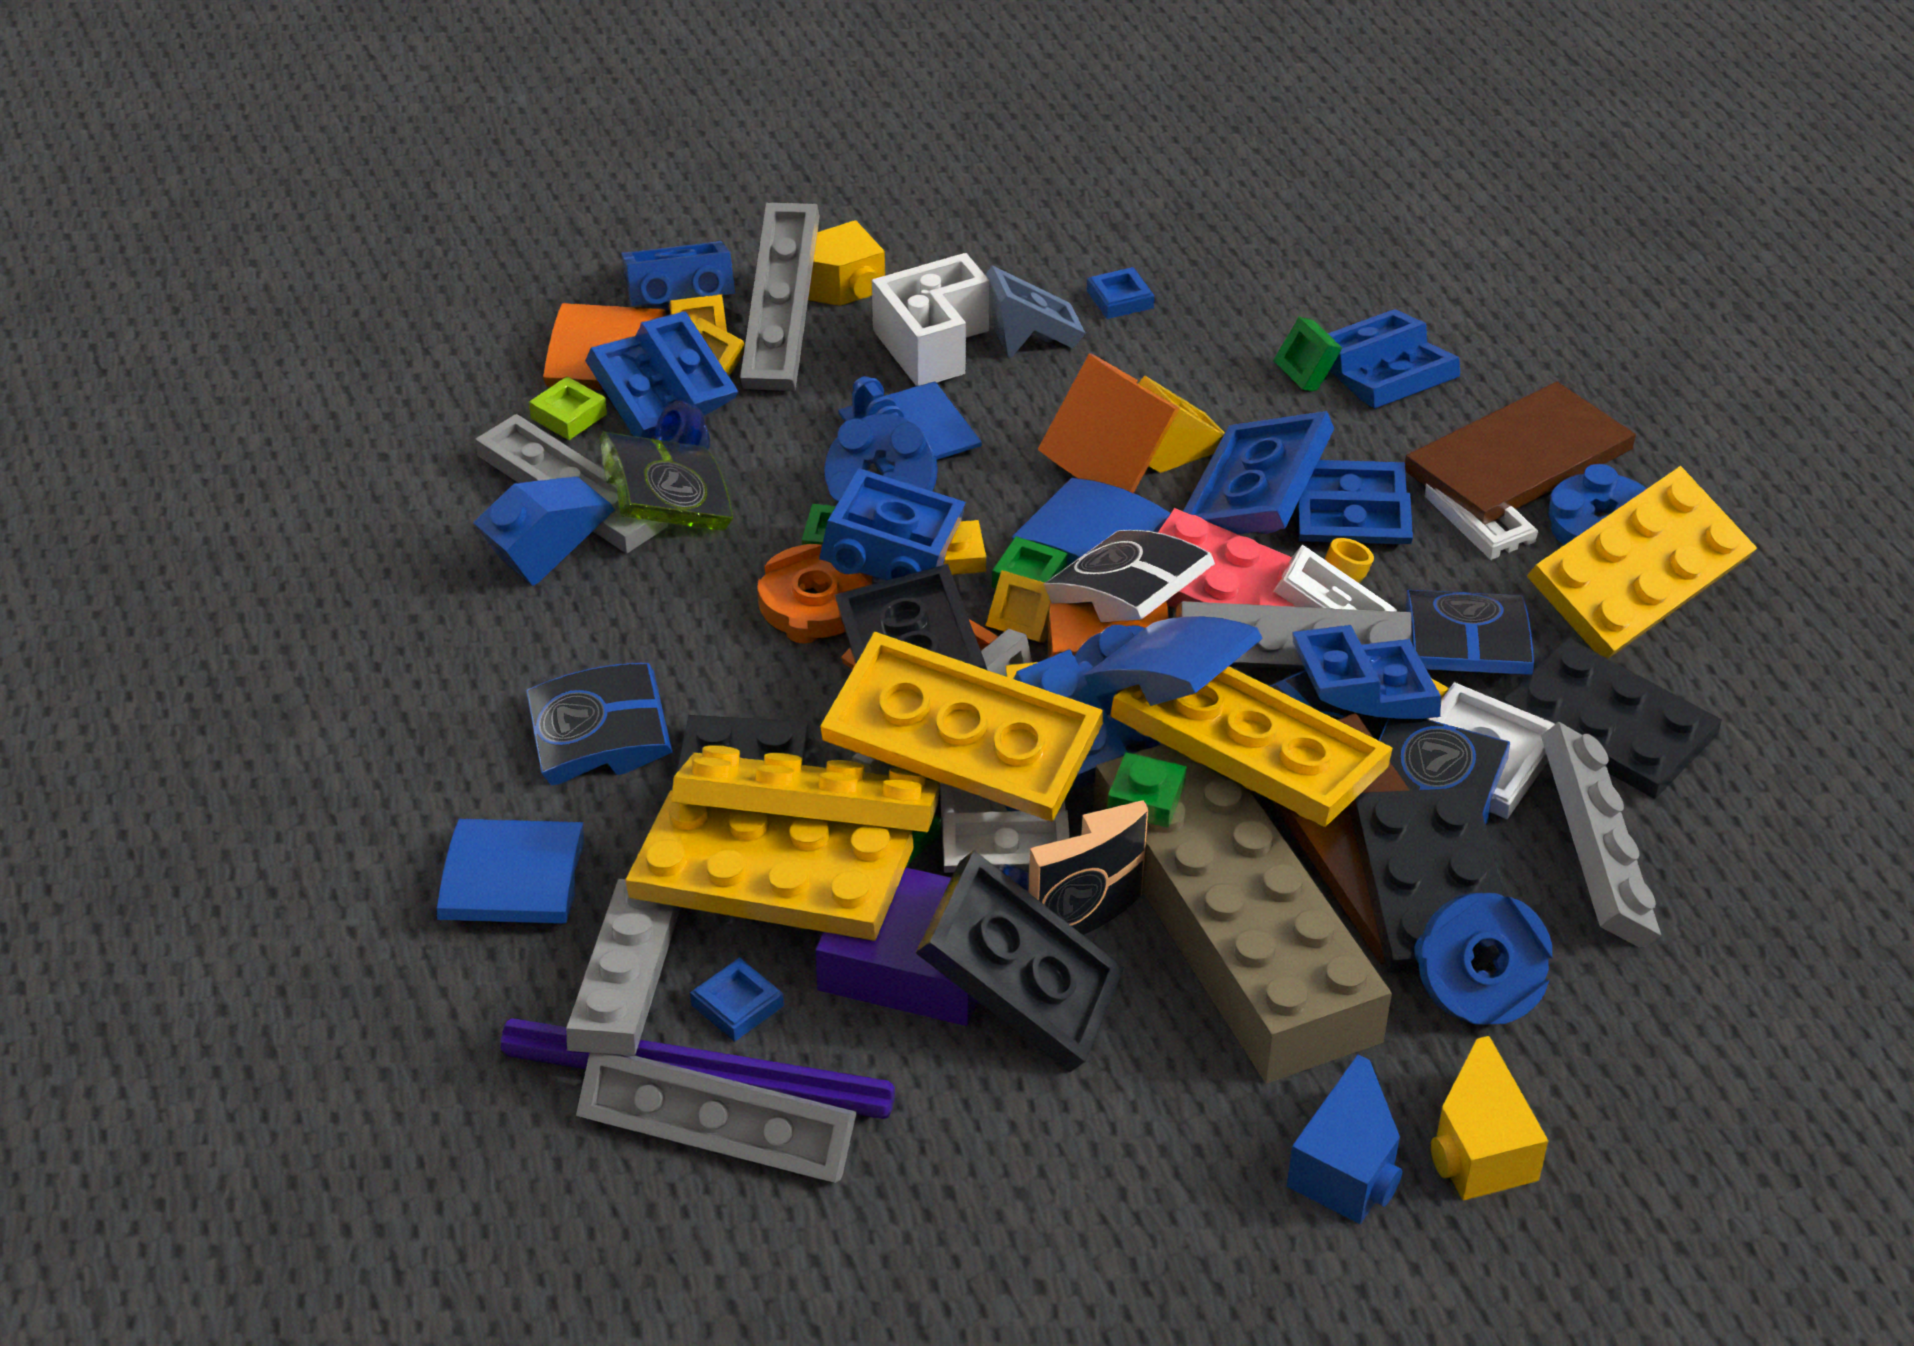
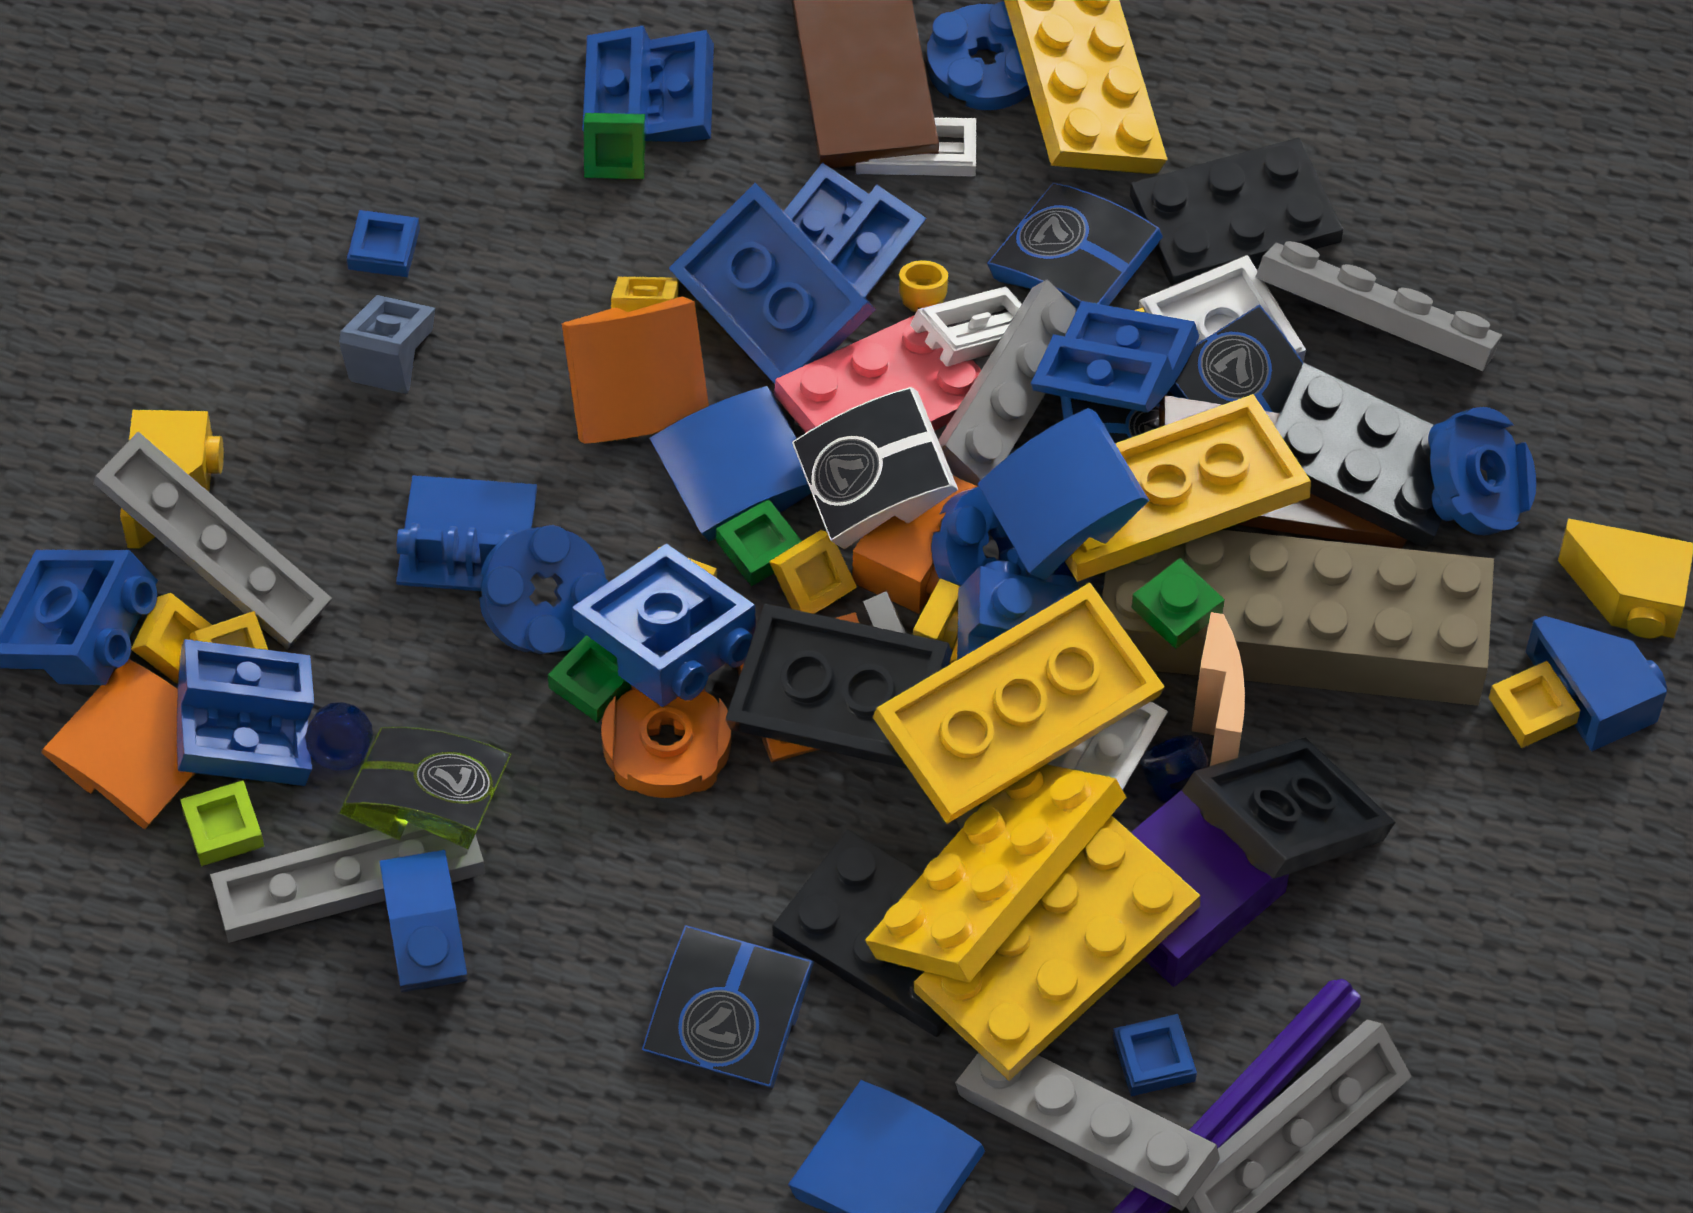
camera: 60 degrees left, 15 degrees up
white brick [872,253,990,386] -> none
none -> yellow plate [1489,661,1581,748]

